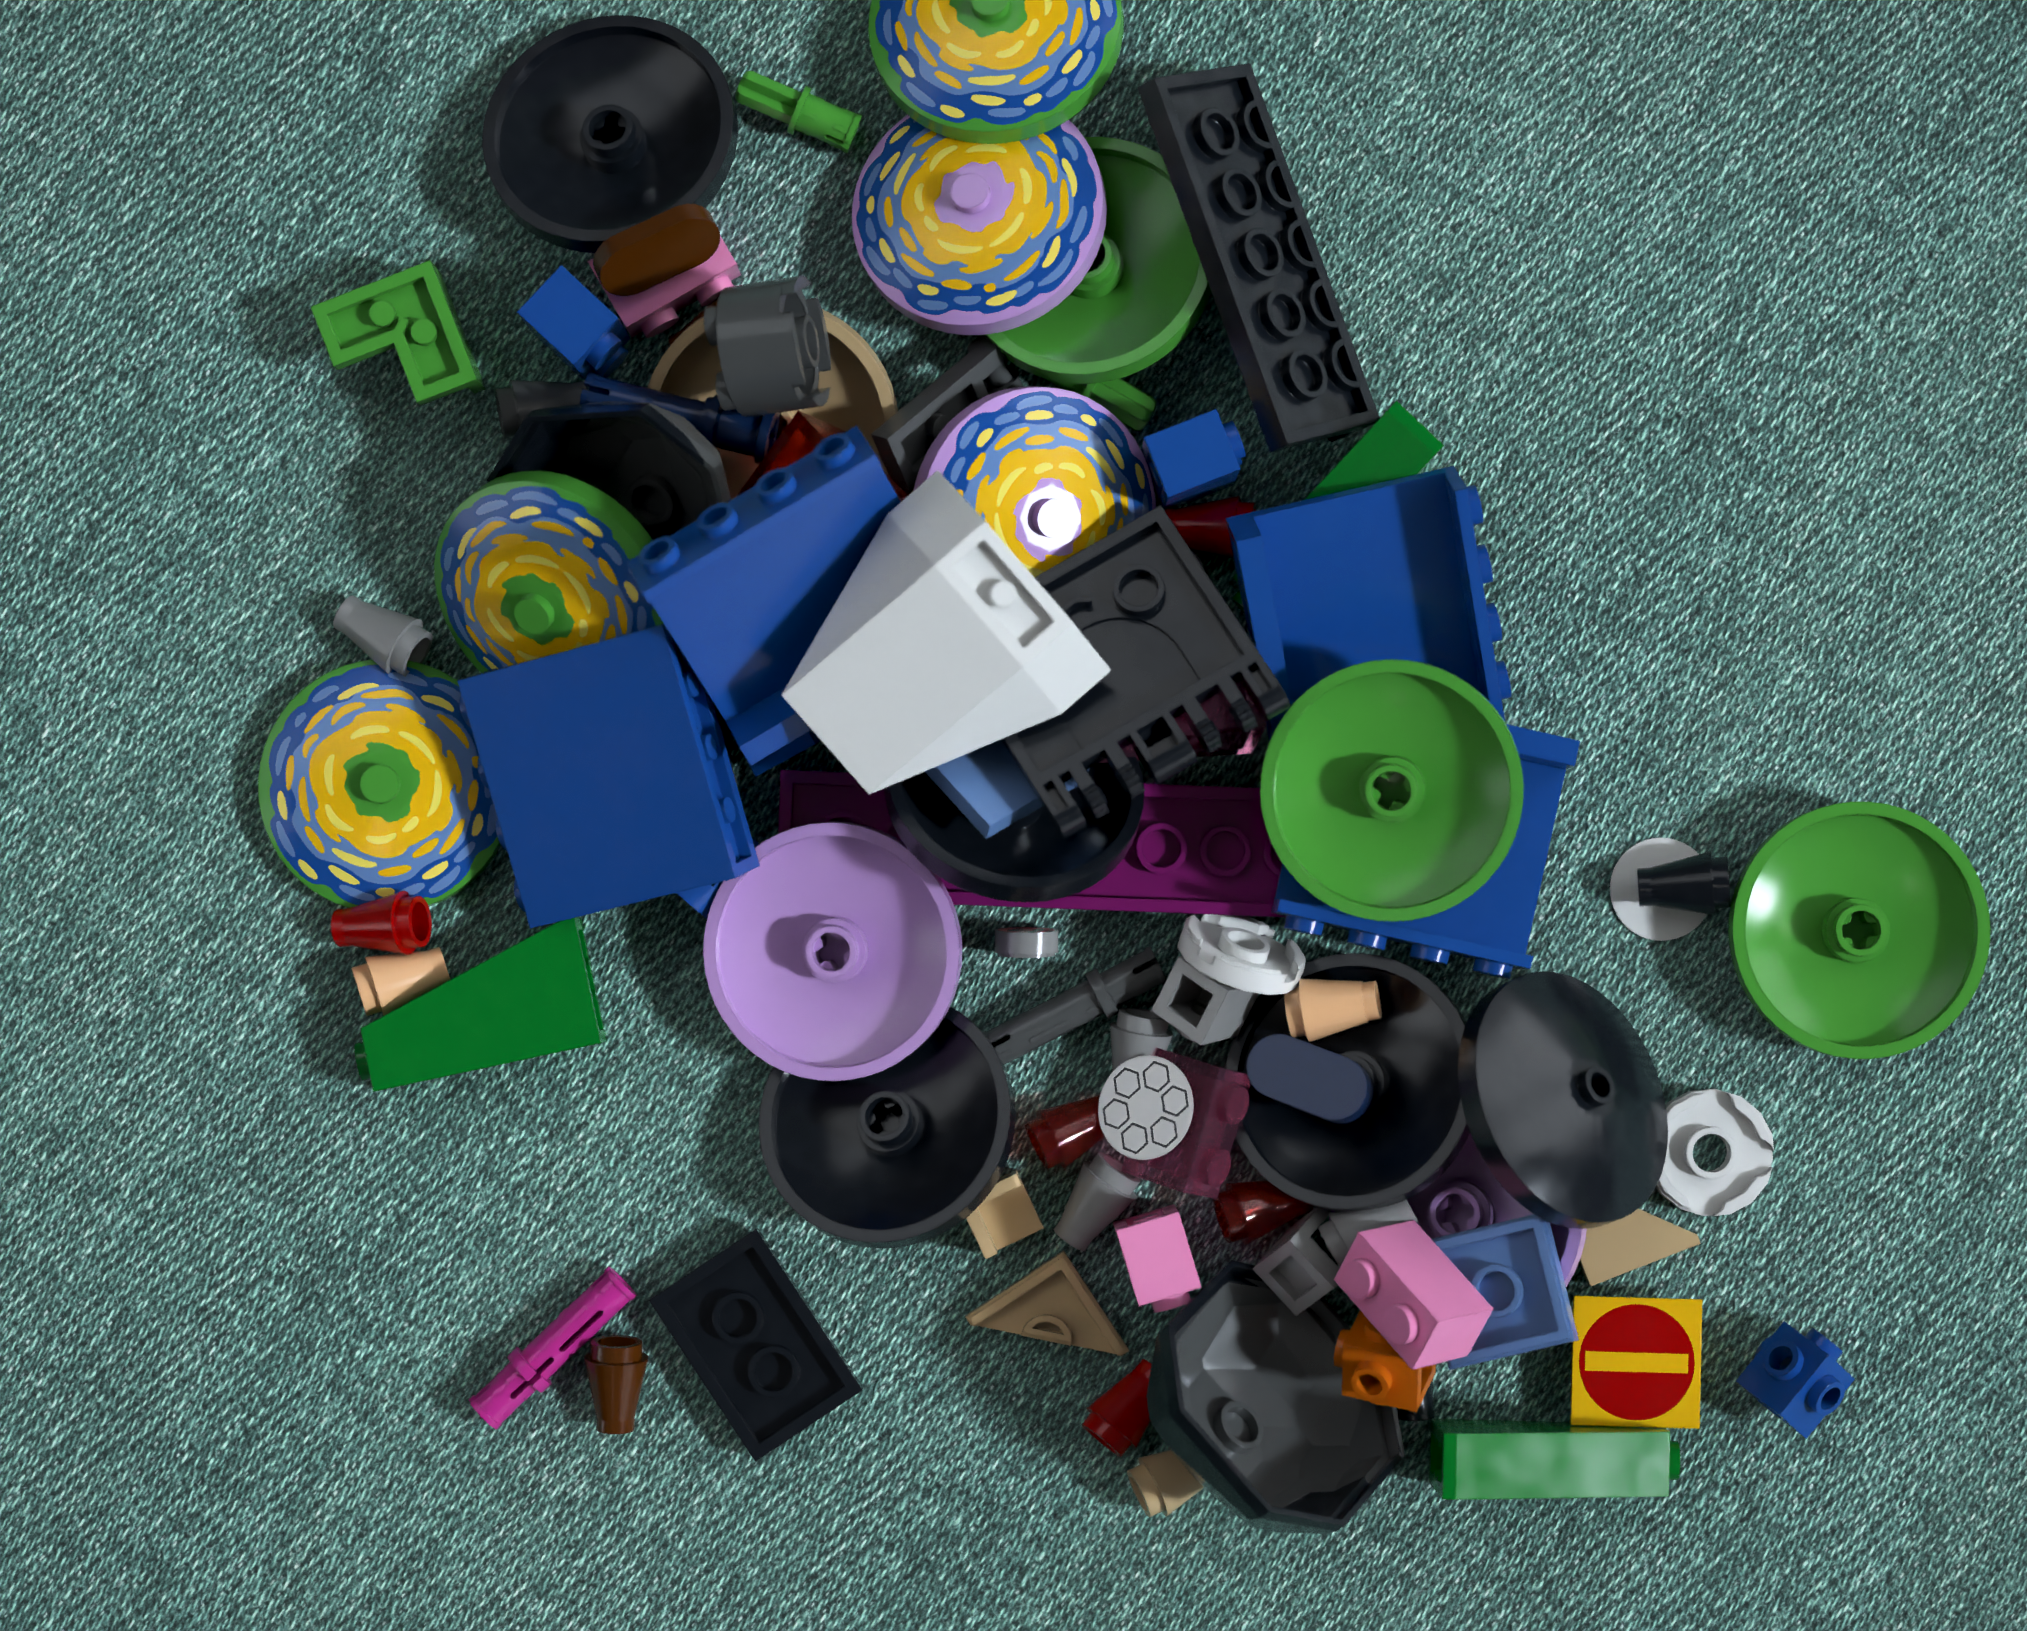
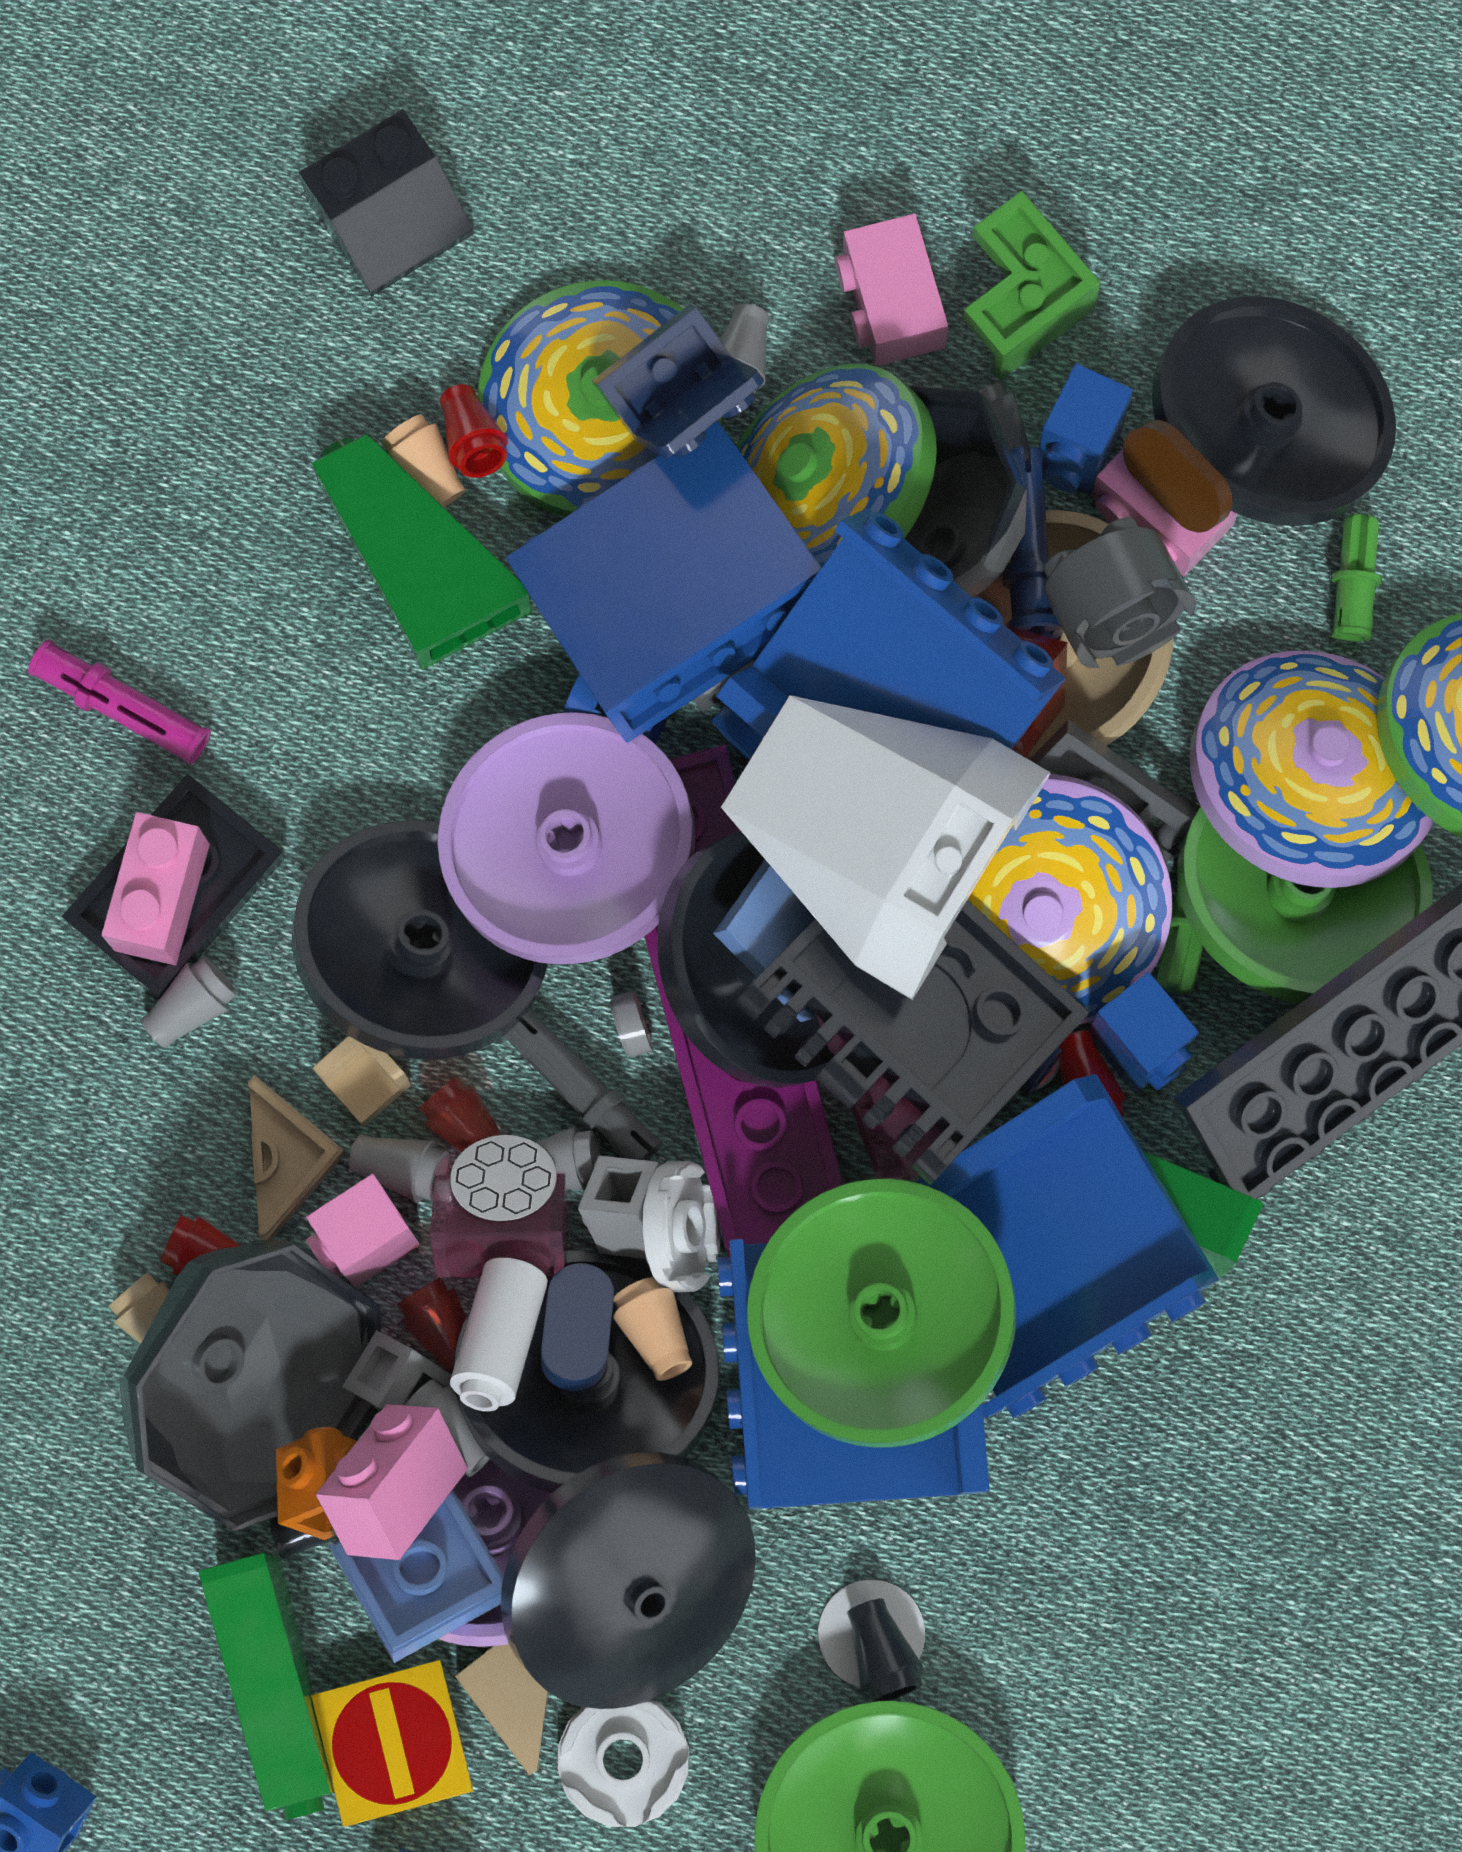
camera: 75 degrees right, 10 degrees down
reddish brown cone [584,1335,648,1434] -> none
none -> bright pink brick [102,812,210,965]
none -> light grey cone [141,956,238,1048]
none -> black slope [299,109,475,297]
none -> white brick [450,1258,548,1411]
none -> dark blue bracket [592,304,764,458]
none -> bright pink brick [834,213,948,366]

